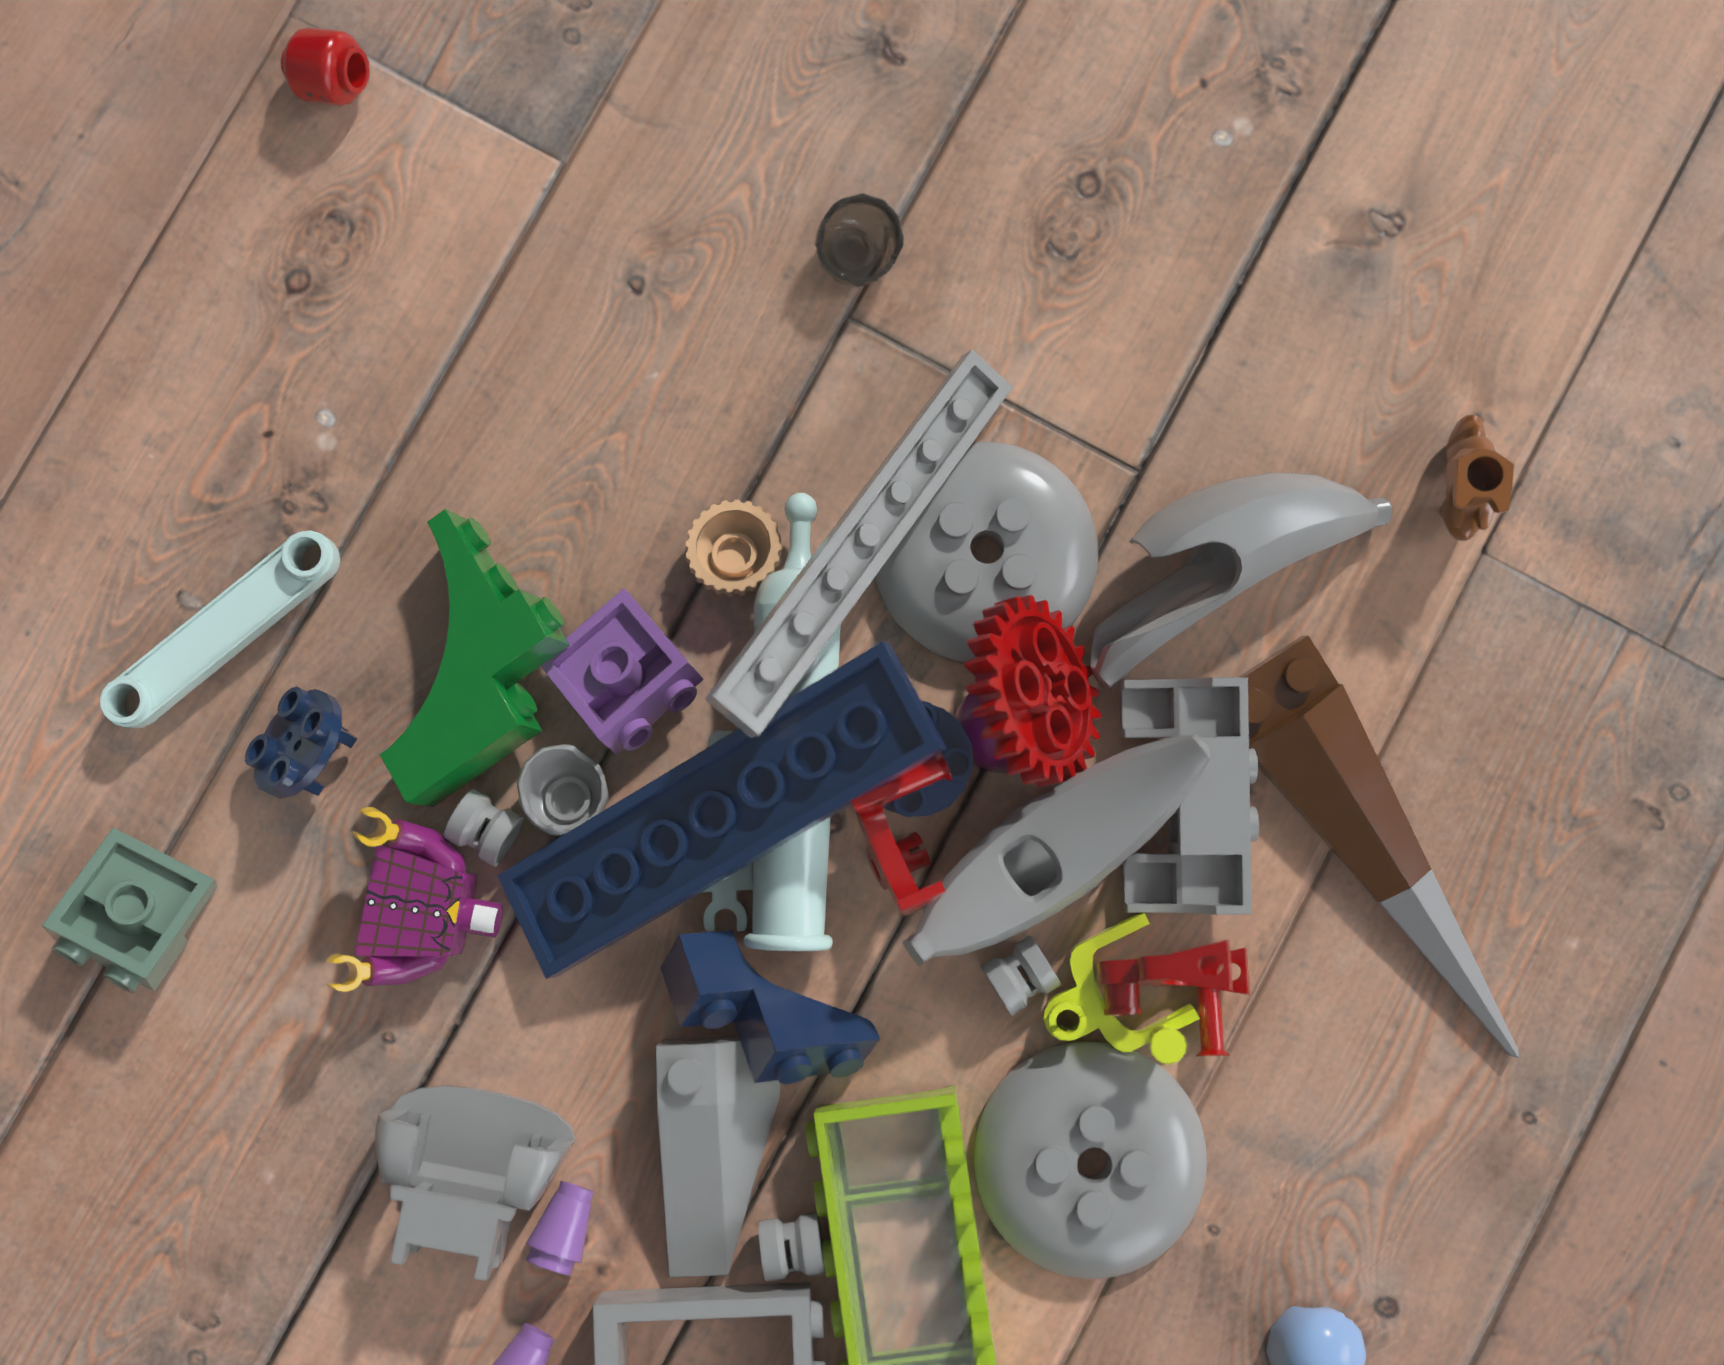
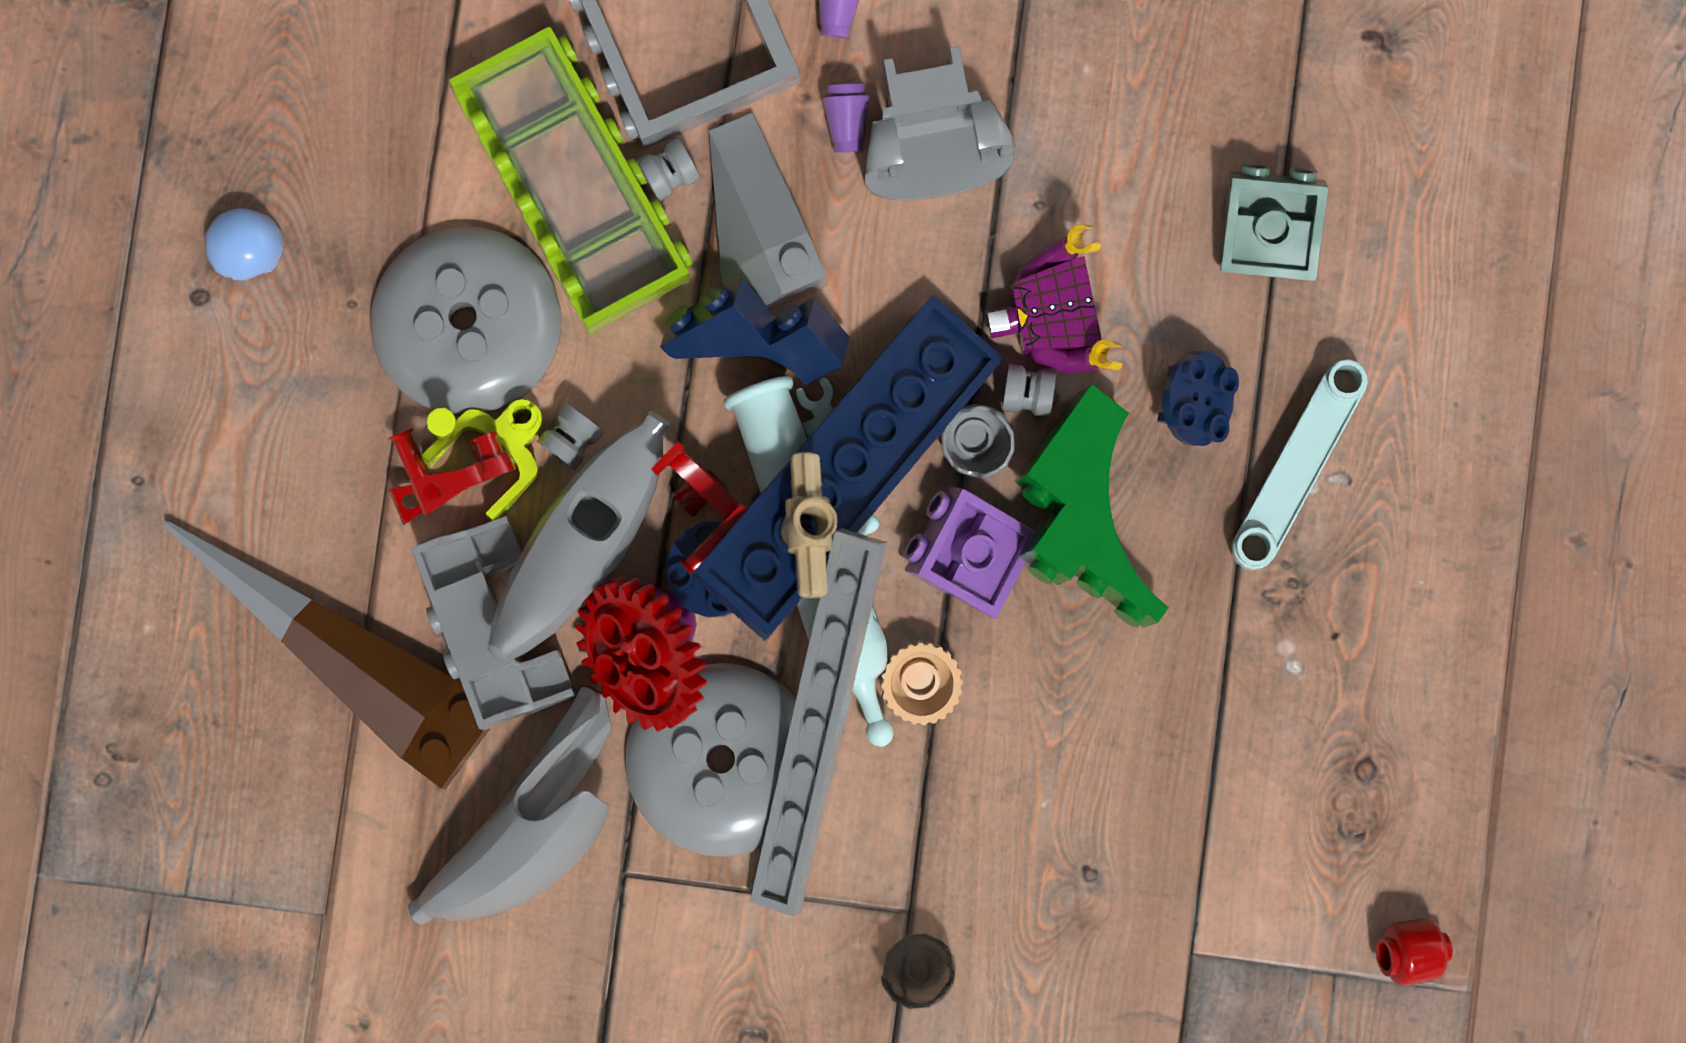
camera: 155 degrees right, 0 degrees up
dark orange animal [1439,414,1514,541] -> none
none -> tan axle [781,452,837,599]

